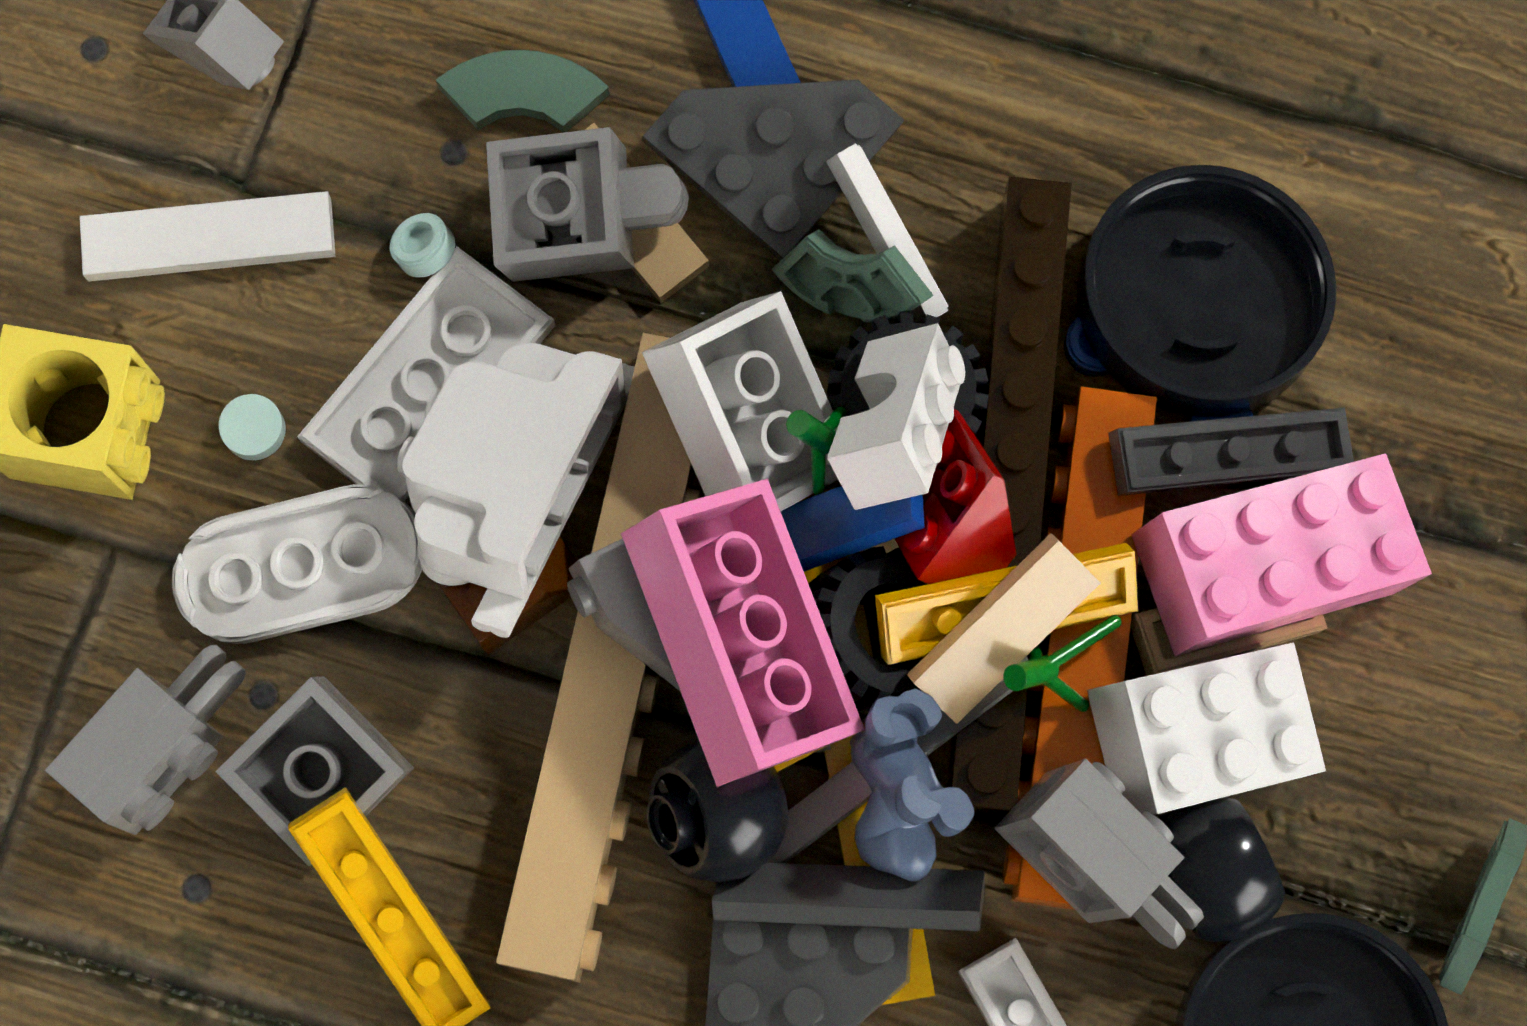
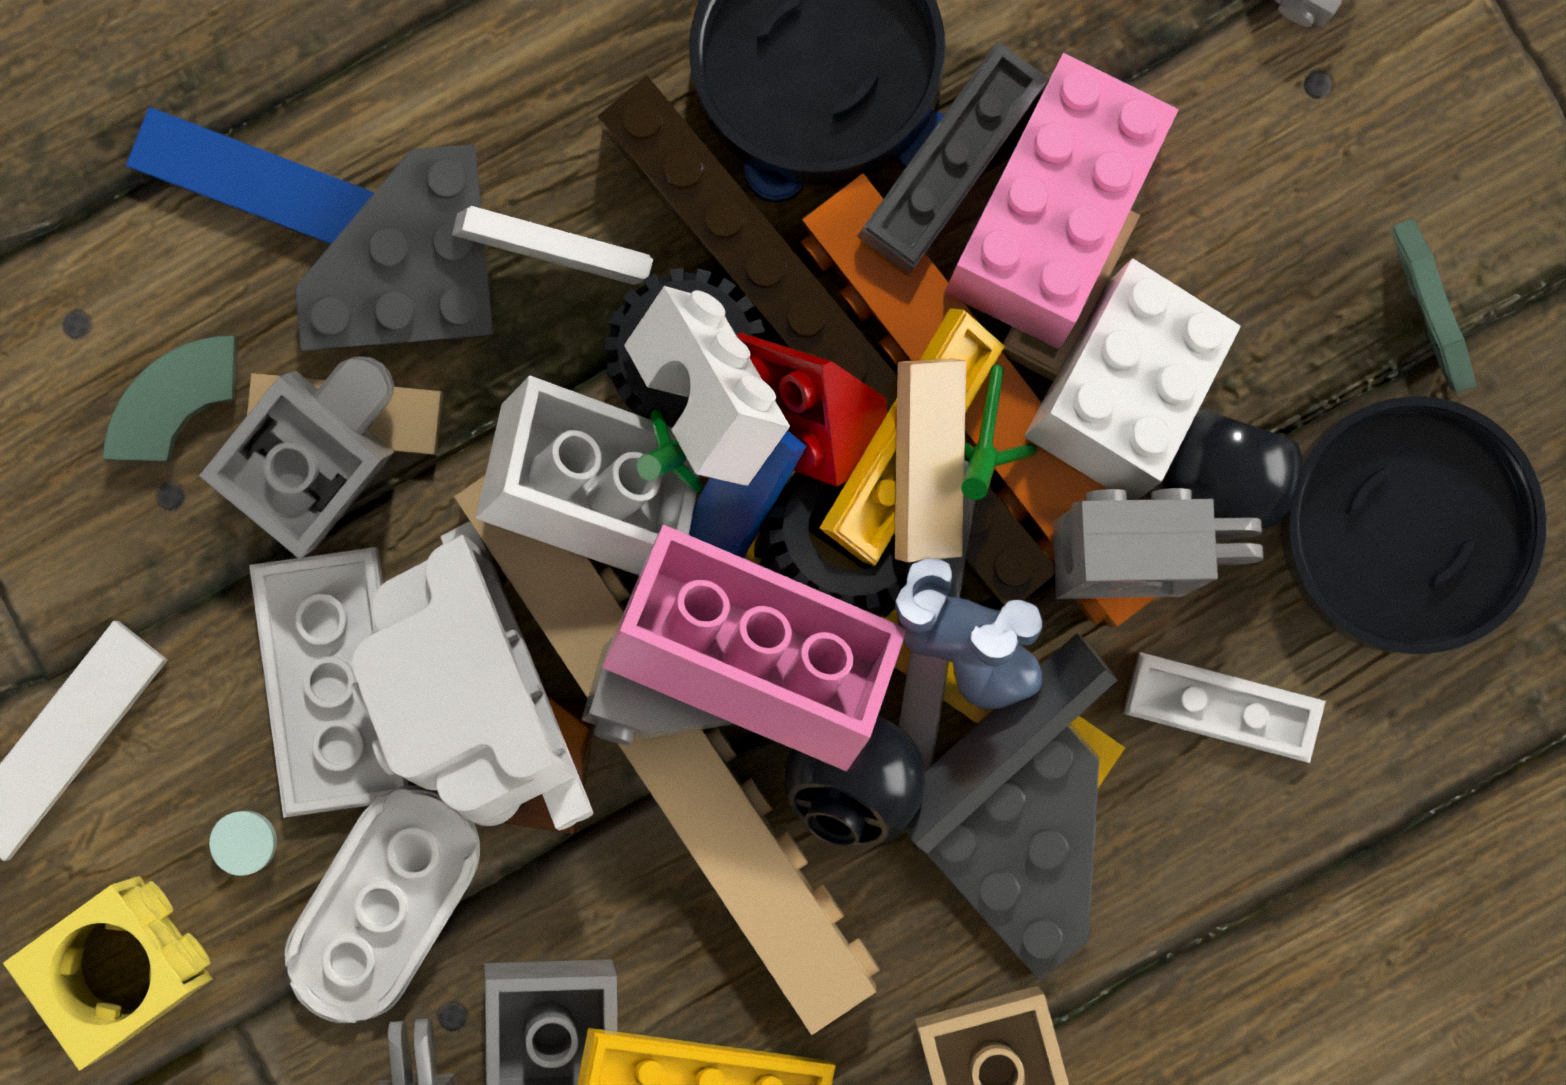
camera: 40 degrees left, 10 degrees up
light aqua tile [389,213,455,278] -> none
sand green tile [771,229,934,322] -> none

